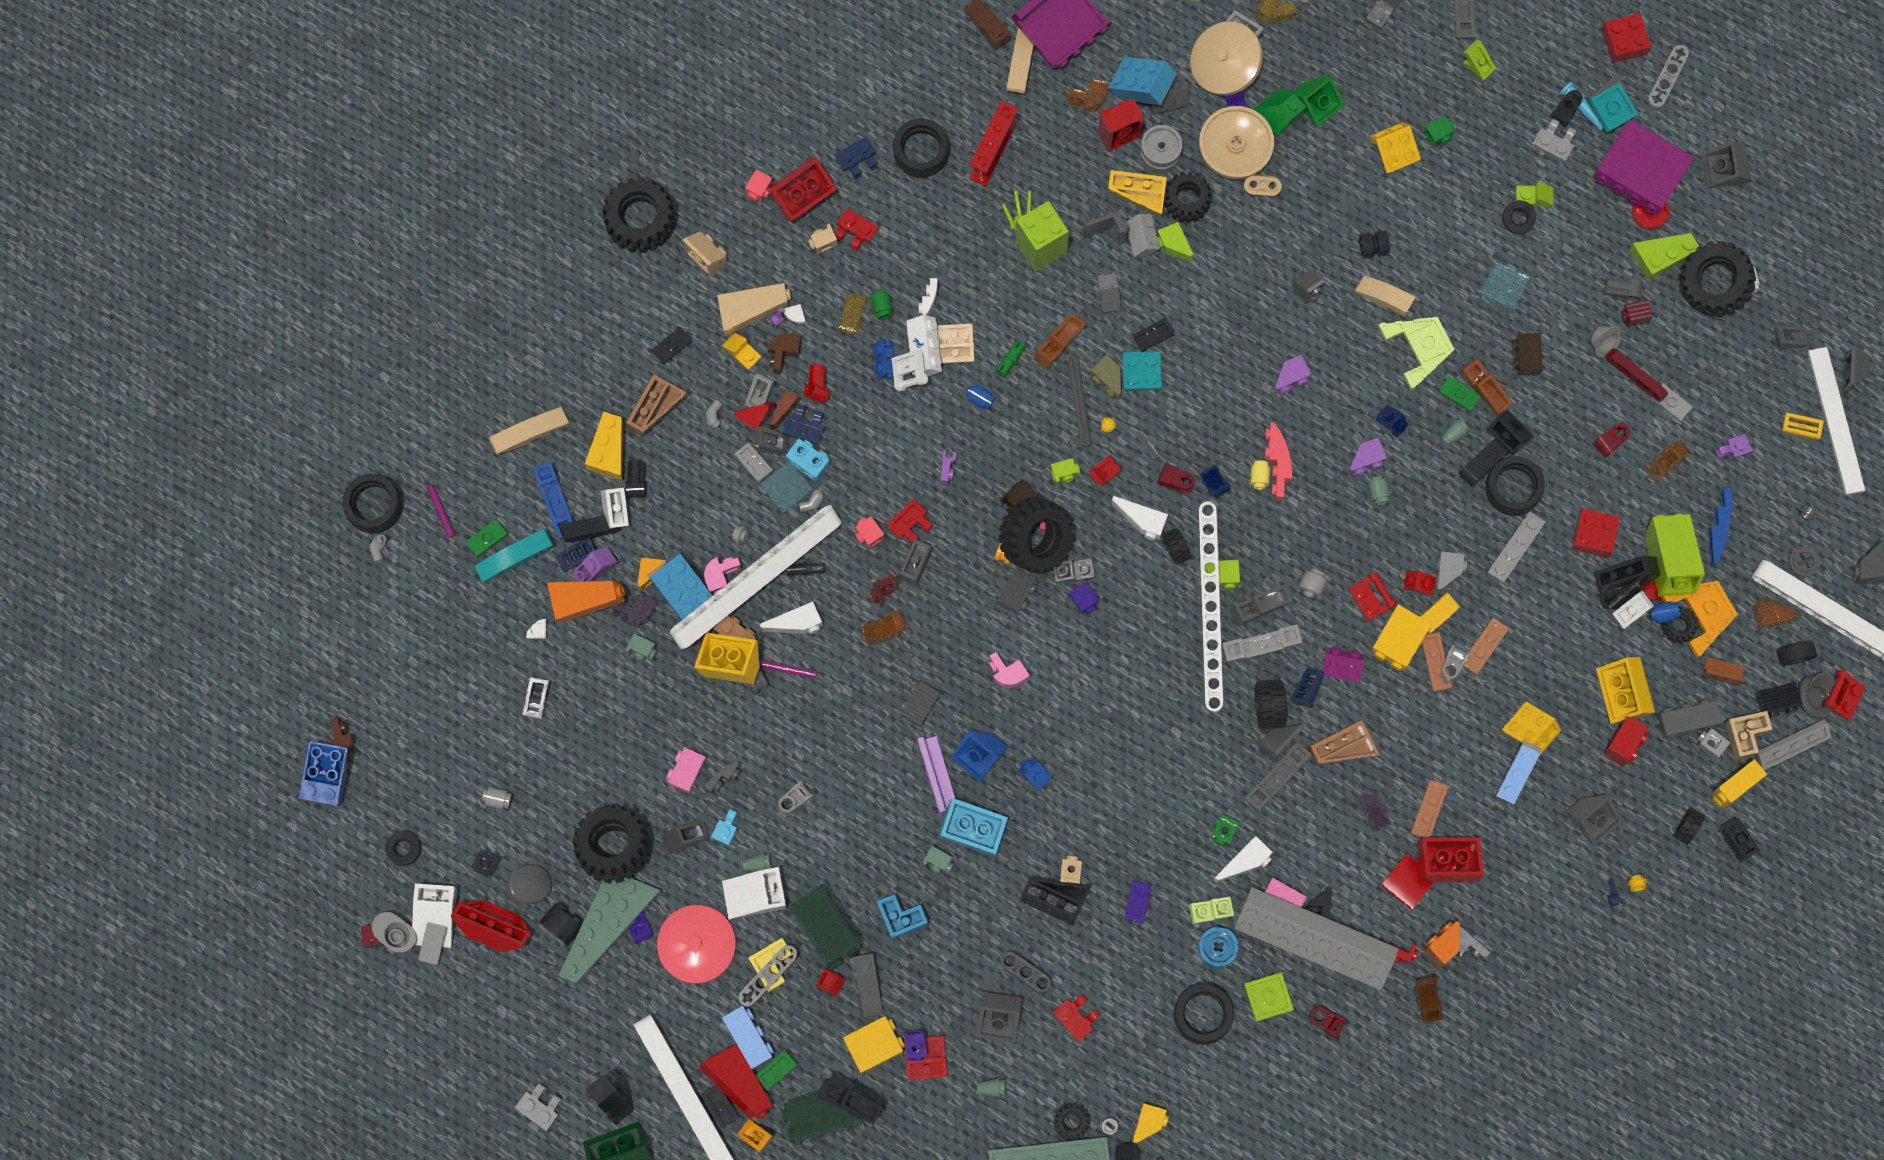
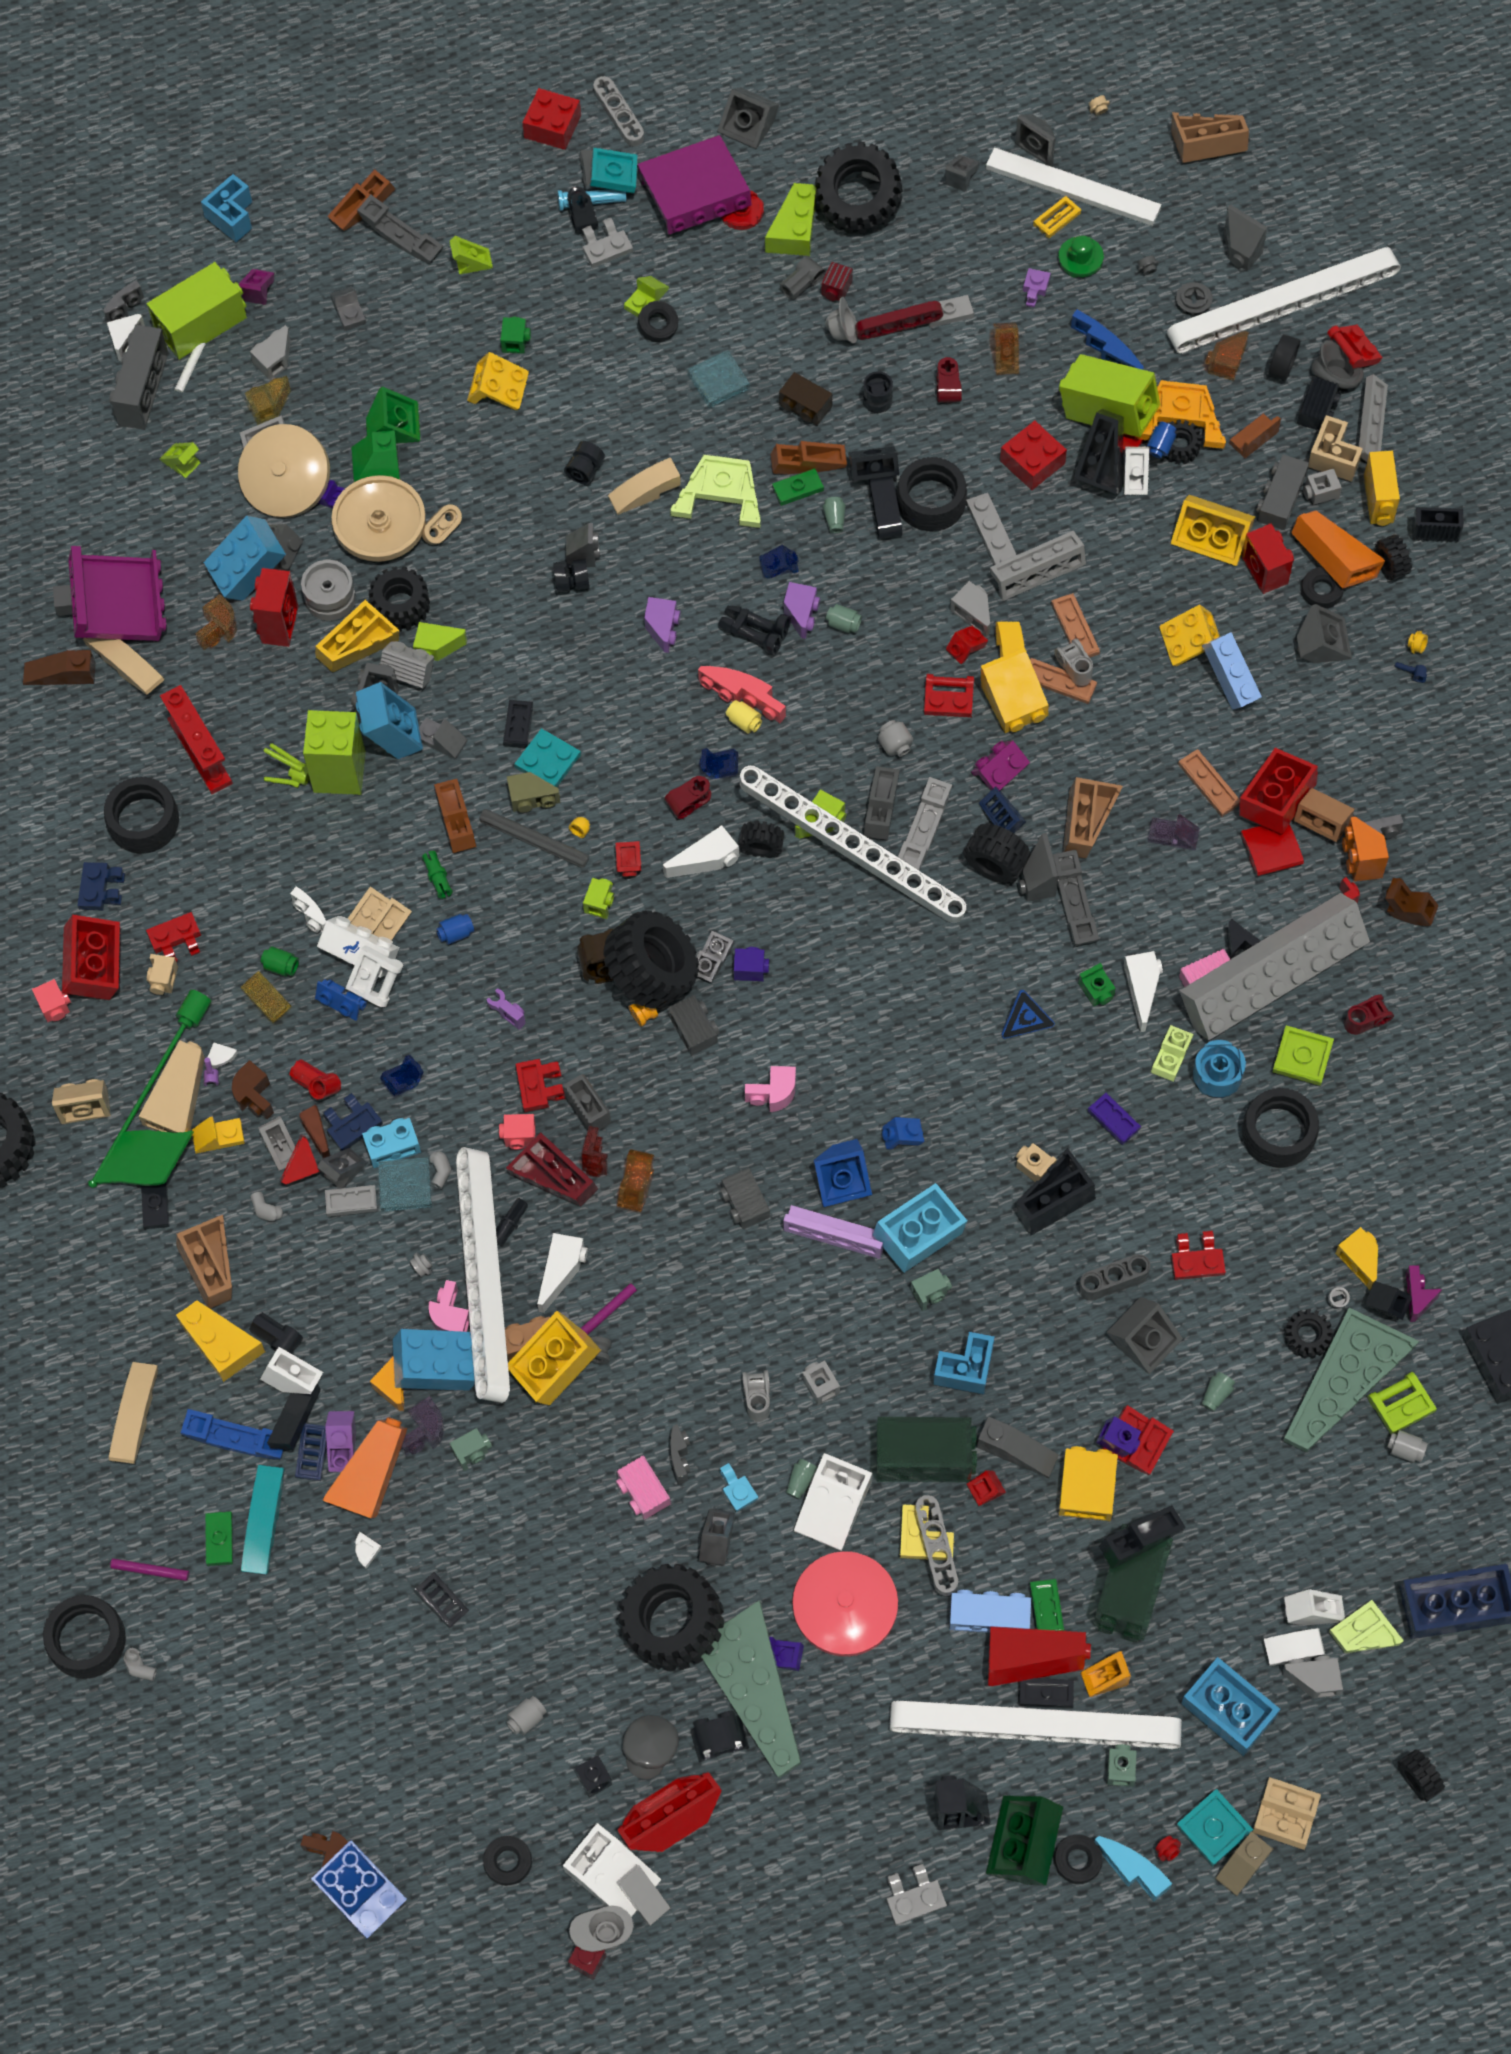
camera: 55 degrees left, 10 degrees down
none -> green flag [88,990,212,1188]
none -> dark azure brick [356,682,423,759]
none -> clear blue bracket [380,1055,424,1097]
none -> dark red wedge [506,1132,598,1207]
none -> black wheel [553,558,590,593]
none -> black piece [718,605,791,655]
none -> light grey brick [802,1361,840,1406]
none -> black wheel [863,371,893,413]
none -> light grey fence [990,531,1086,601]
none -> black piece [1001,990,1055,1039]
none -> green plate [1058,235,1104,278]
none -> orange slope [1291,511,1385,588]
none -> medium nougat brick [1294,788,1355,842]
none -> black tyre [1301,567,1344,609]

